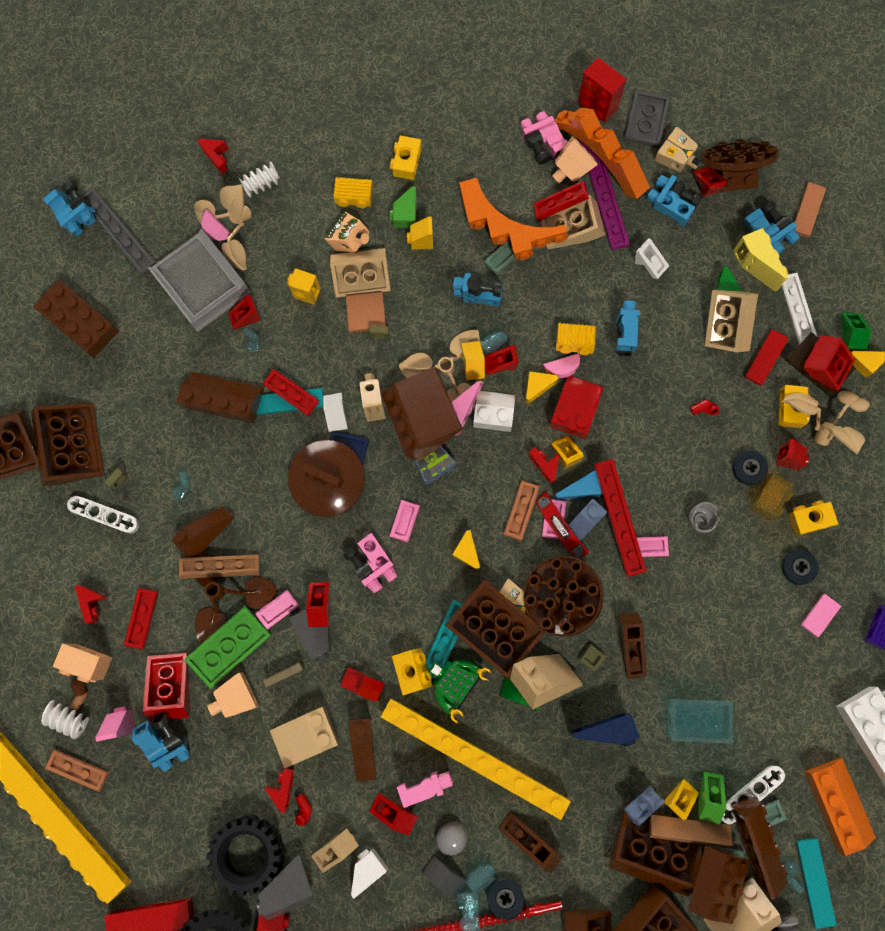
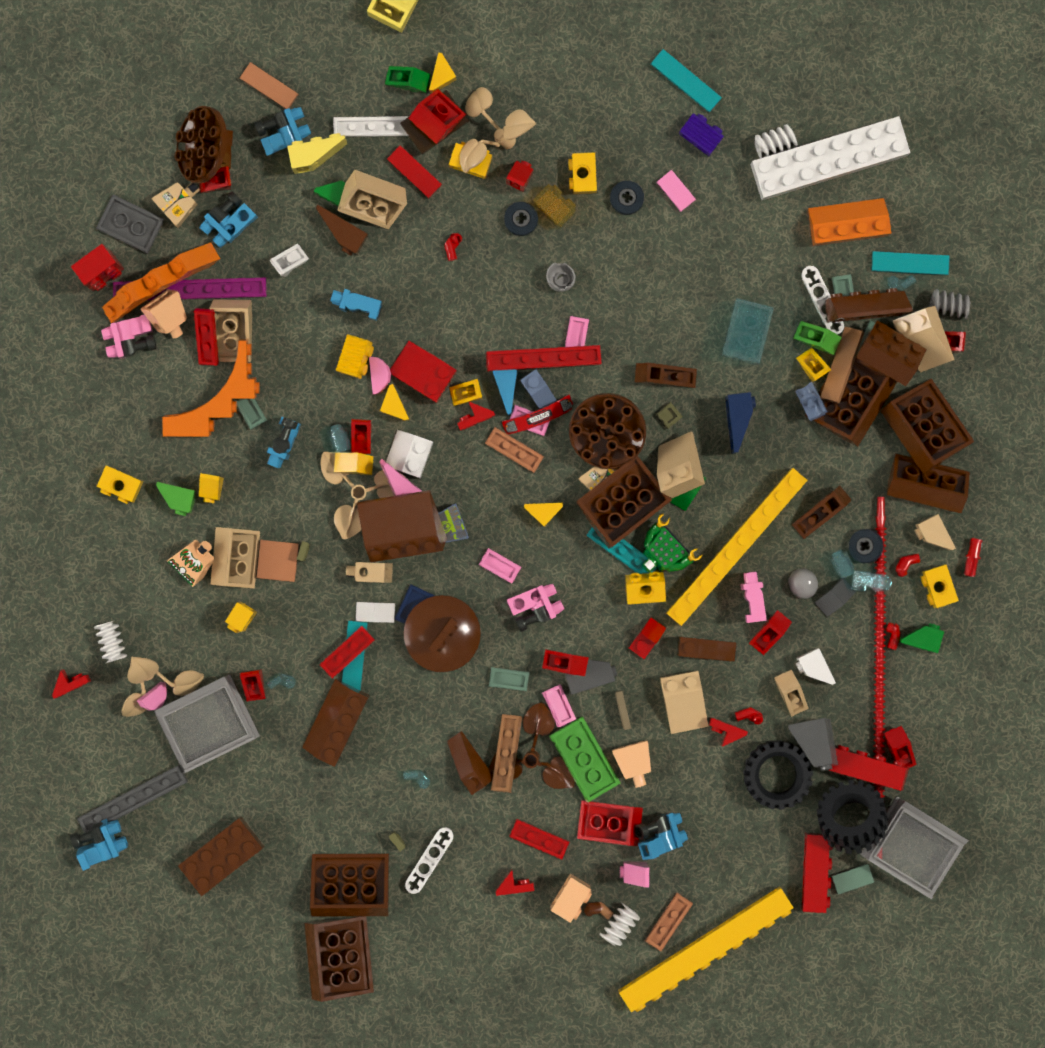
camera: 85 degrees left, 10 degrees up
yellow brick [333,177,373,208] -> none
none -> reddish brown slope [316,205,368,256]
none -> sand green tile [489,667,529,691]

